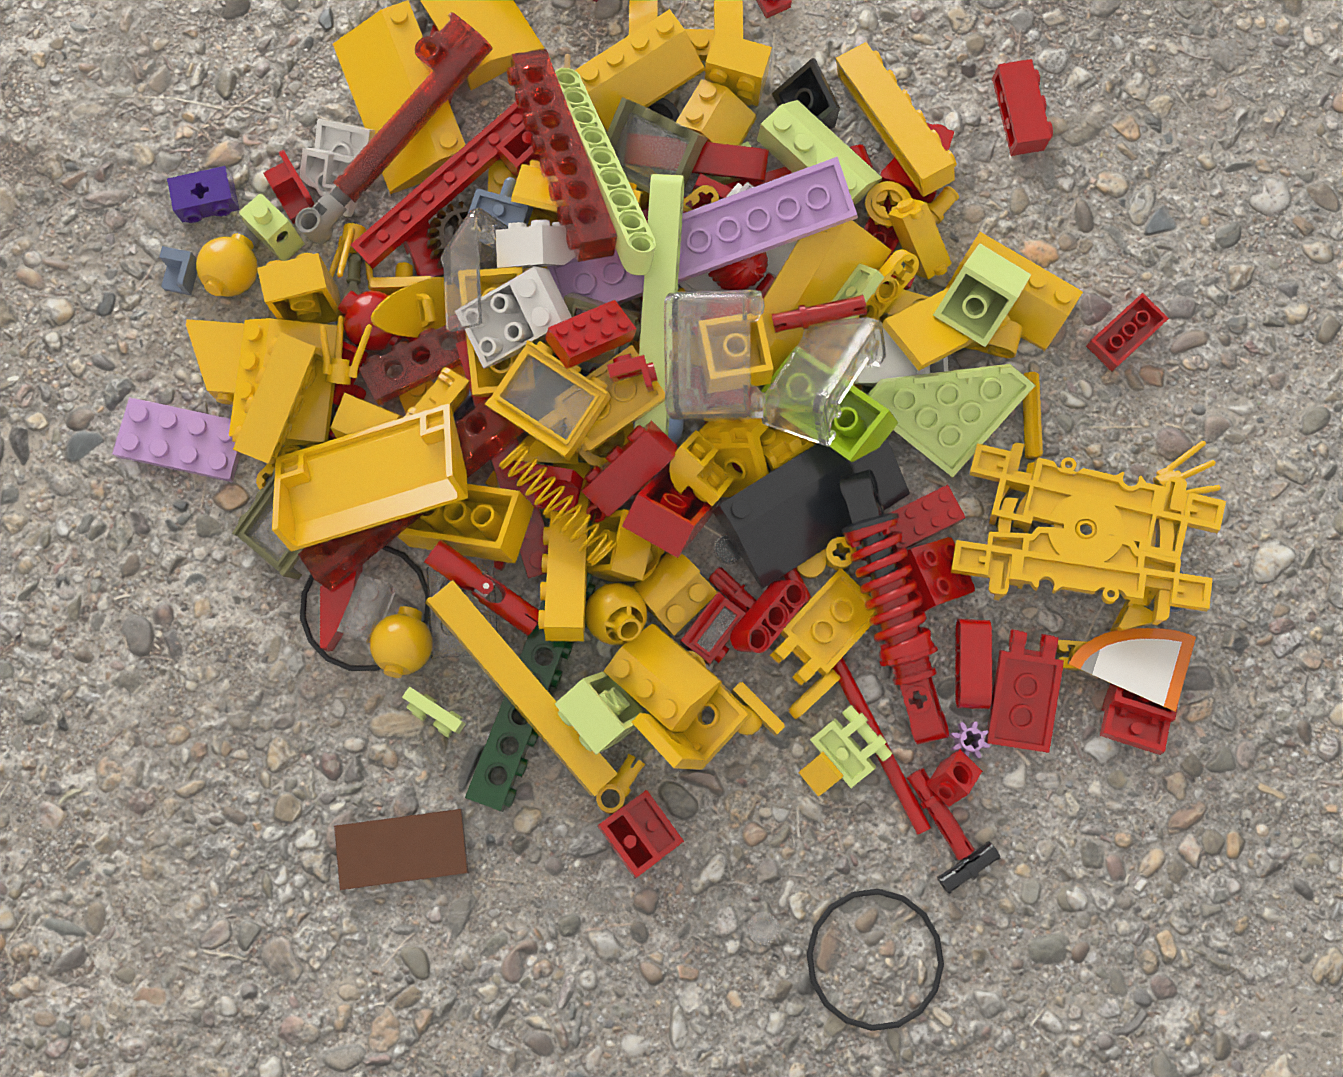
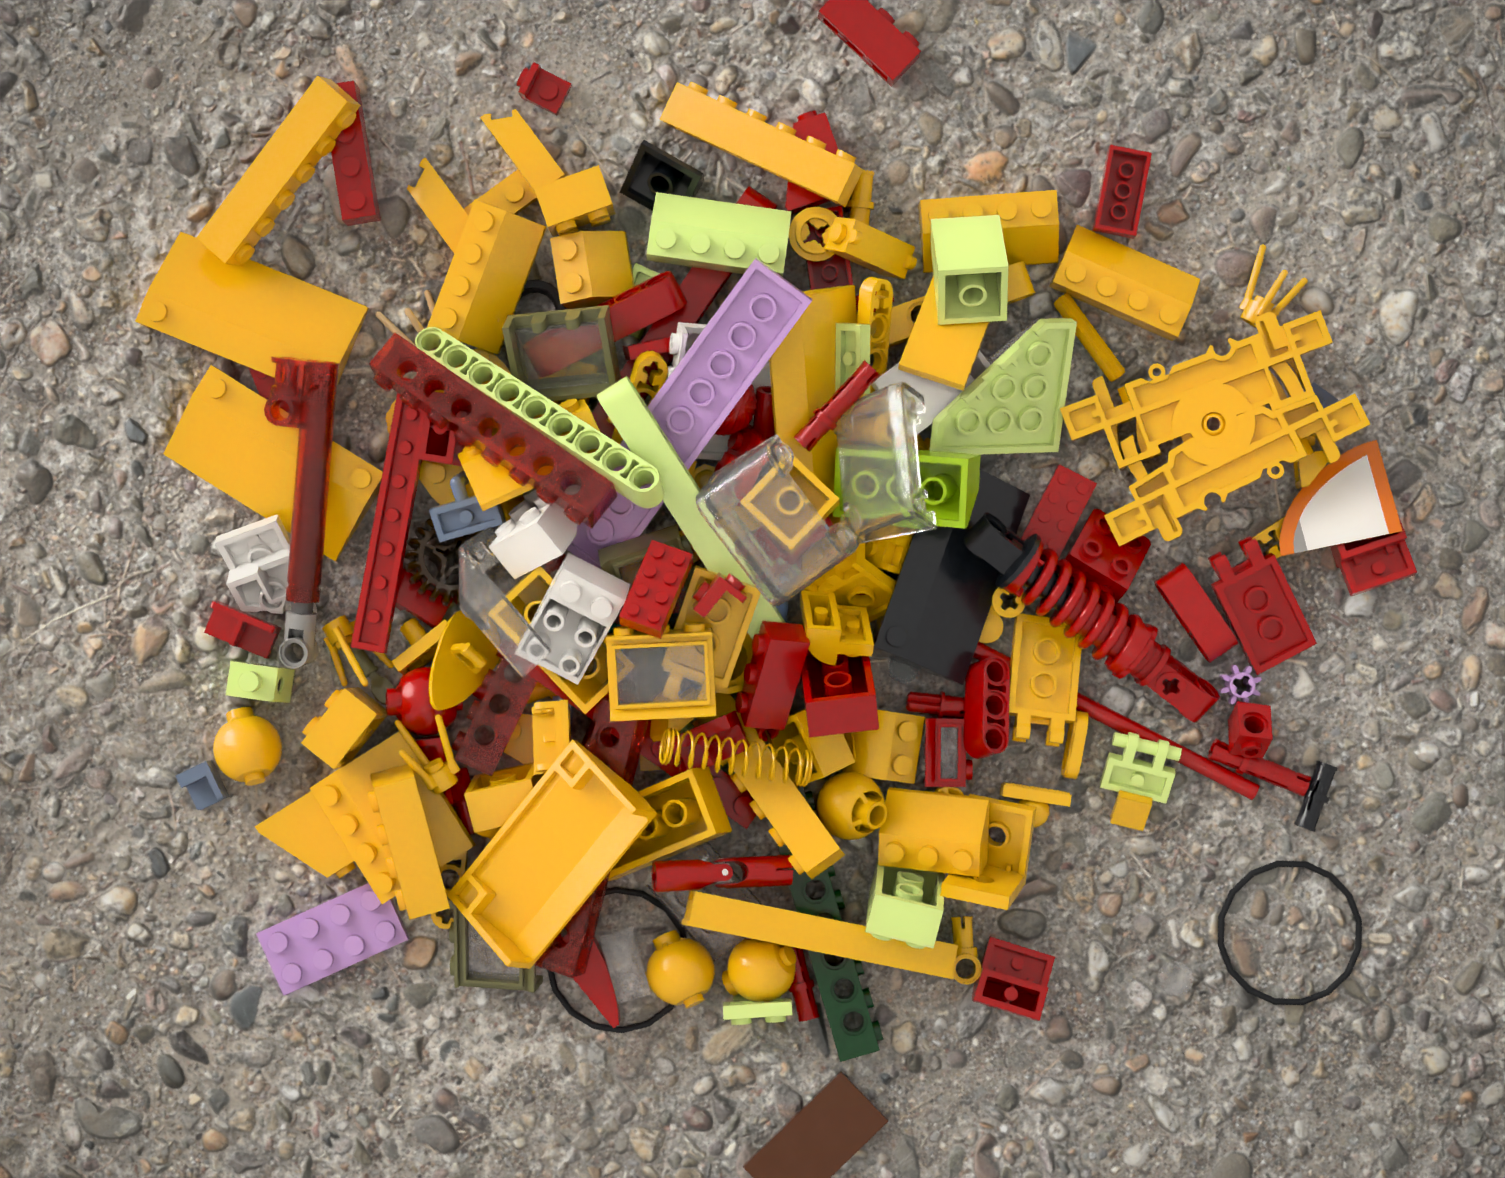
camera: 30 degrees left, 10 degrees up
dark purple brick [167,166,240,223] -> none
none -> yellow brick [722,938,797,1002]
none -> red pin [788,947,820,1022]
none -> yellow slope [1049,225,1200,341]

